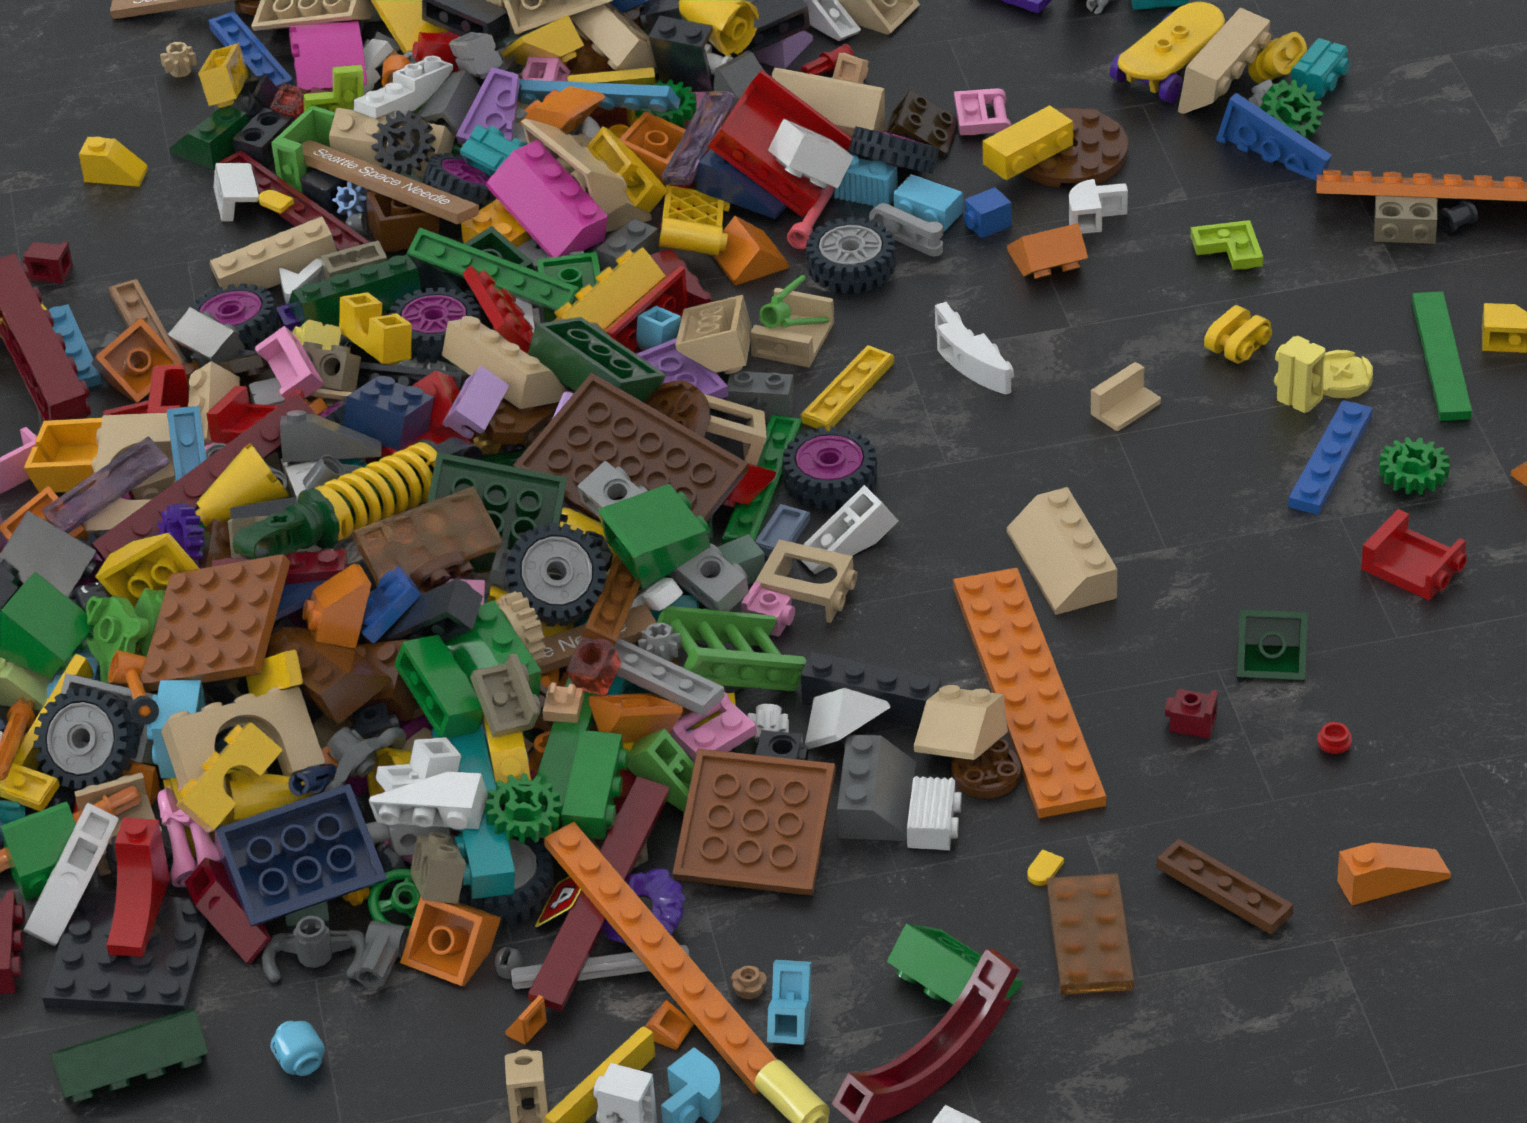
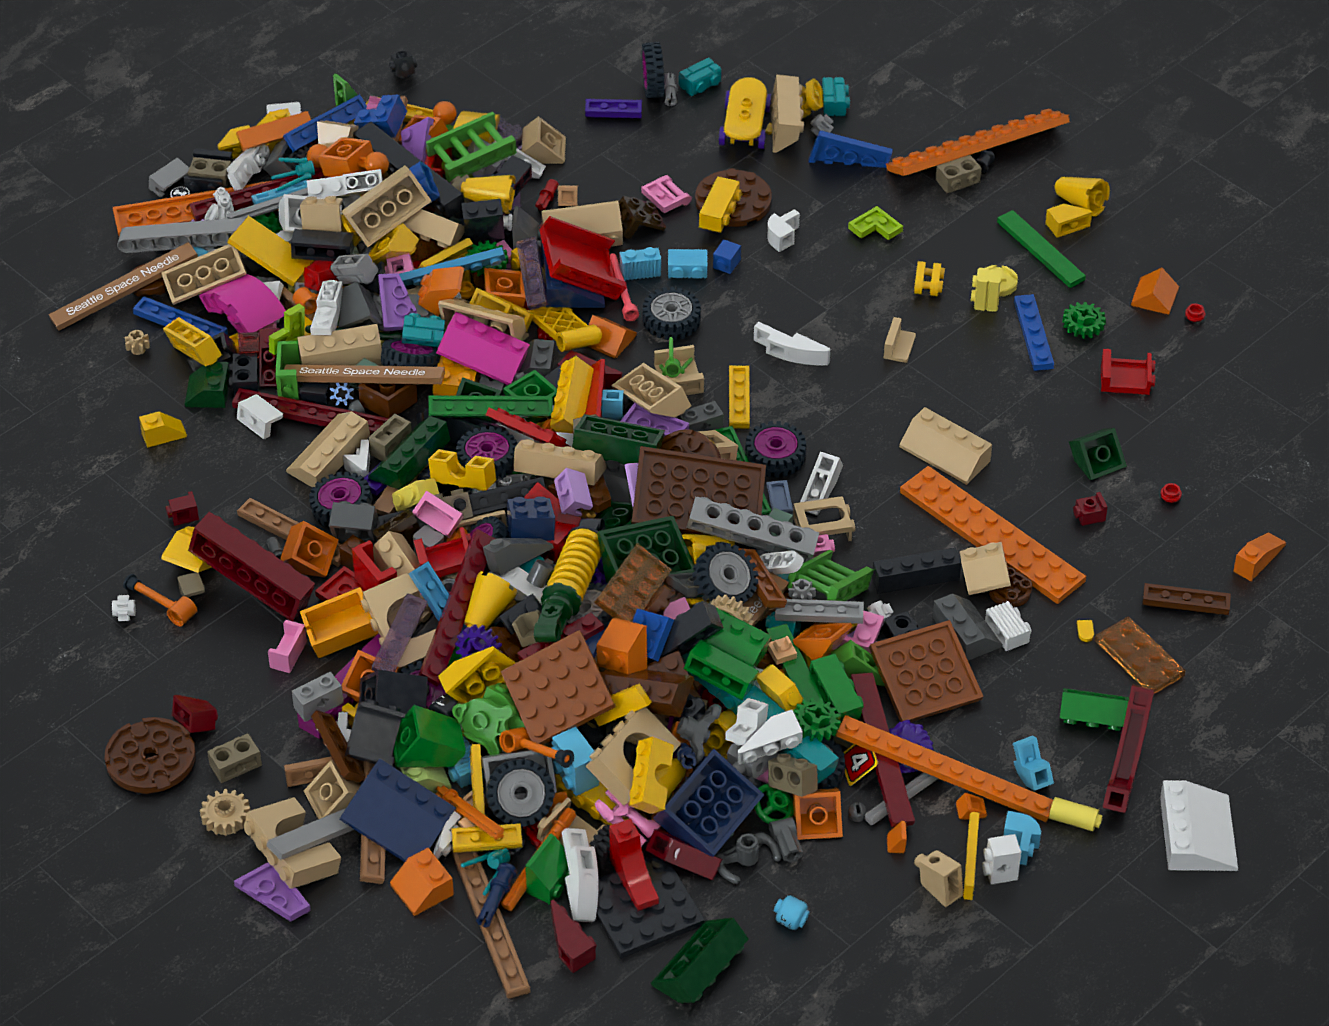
camera: 35 degrees left, 5 degrees up
yellow piece [258,190,294,214] -> none
black gear [371,110,436,175] -> none
dark tan bracket [470,653,541,738] -> none
clear red brick [566,637,622,696] -> none
green slope [598,484,711,590] -> none
medium nougat plate [731,966,767,999] -> none
white brick [768,119,854,188] -> none
white slope [805,688,890,749] -> none
black wheel [849,126,939,174] -> none
light grey plate [869,203,943,256] -> none
orange slope [1007,223,1088,279] -> none
green gear [1259,80,1323,139] -> none

